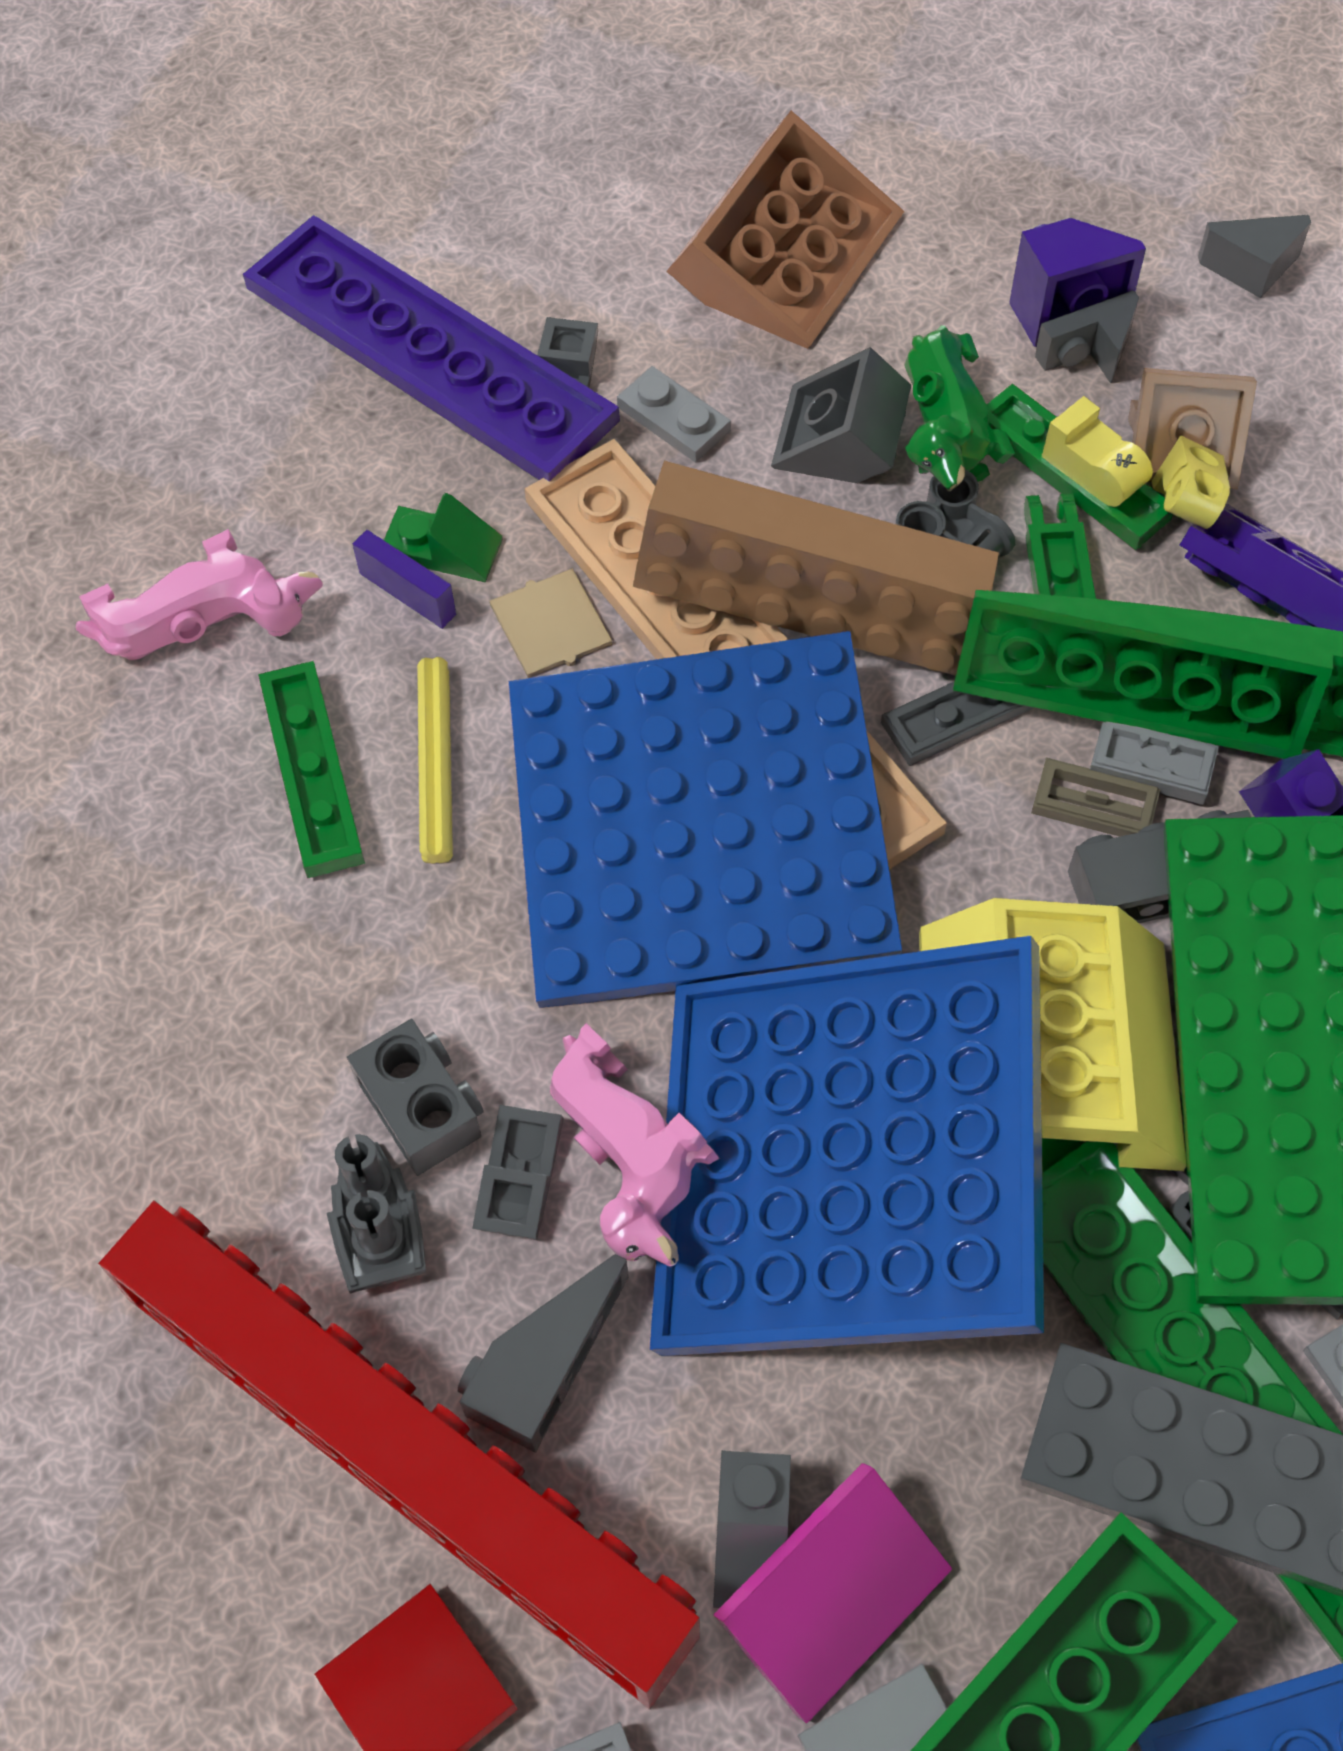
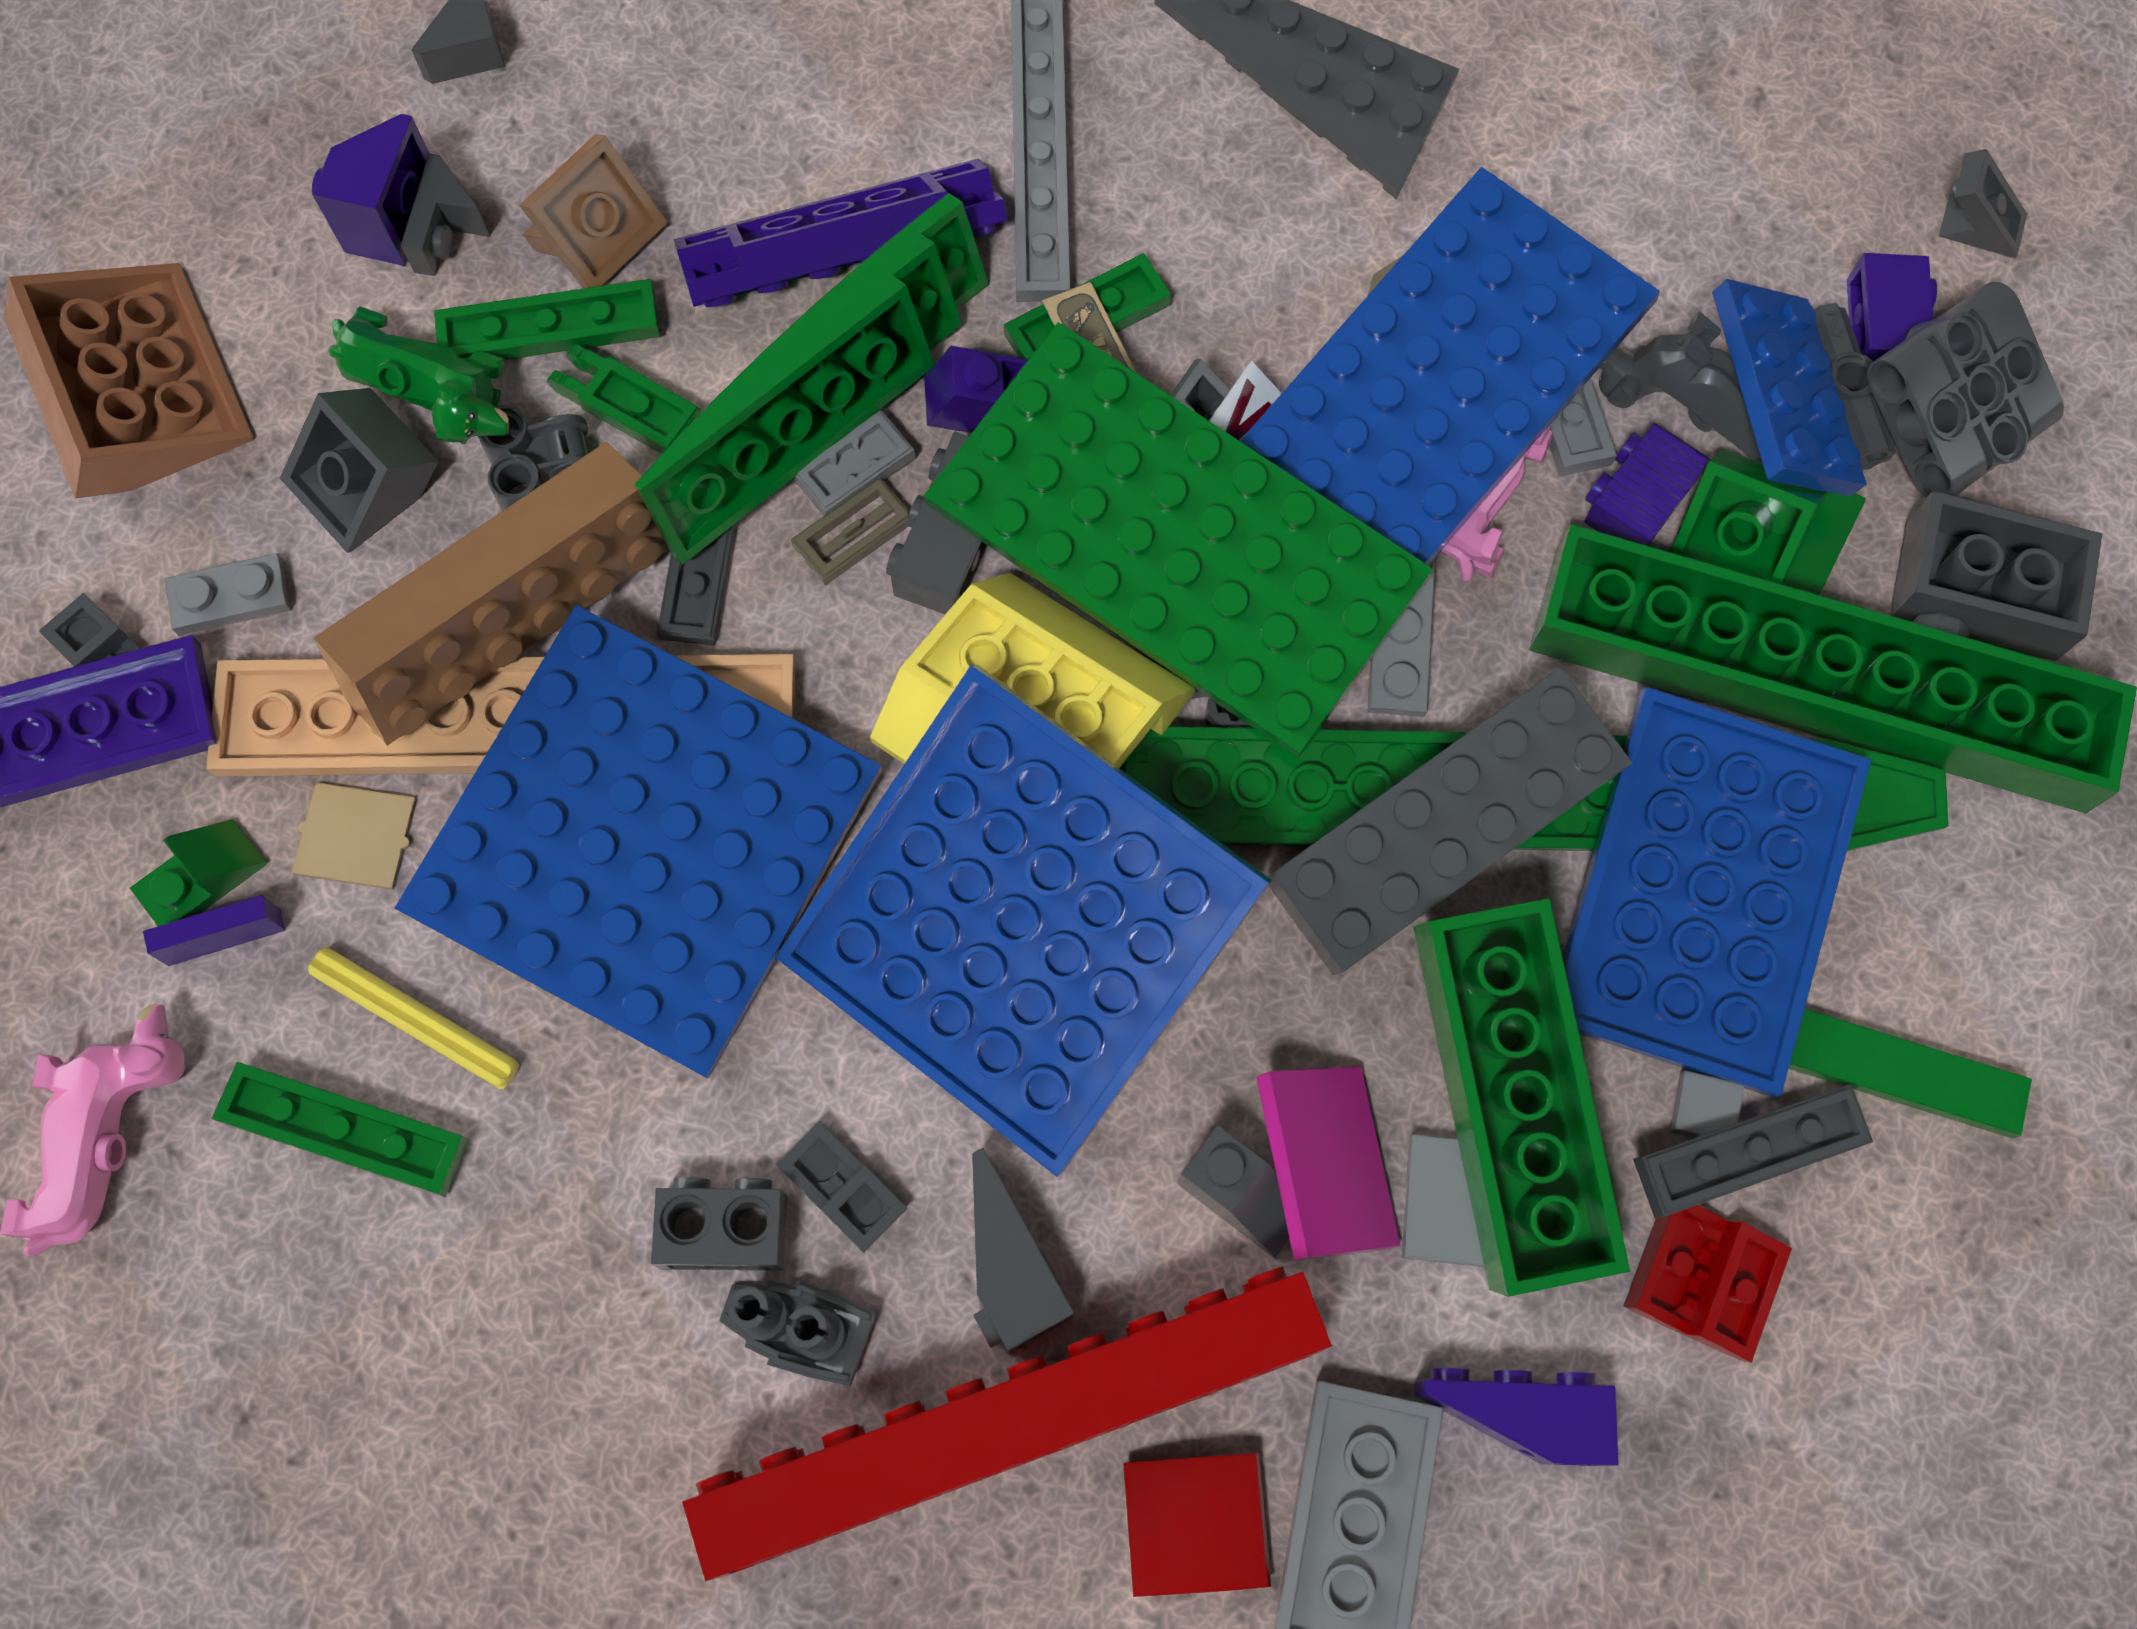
camera: 60 degrees left, 10 degrees up
bright pink animal [550,1023,719,1267] -> none
light yellow leg [1042,396,1153,507] -> none
light yellow leg [1152,436,1230,529] -> none

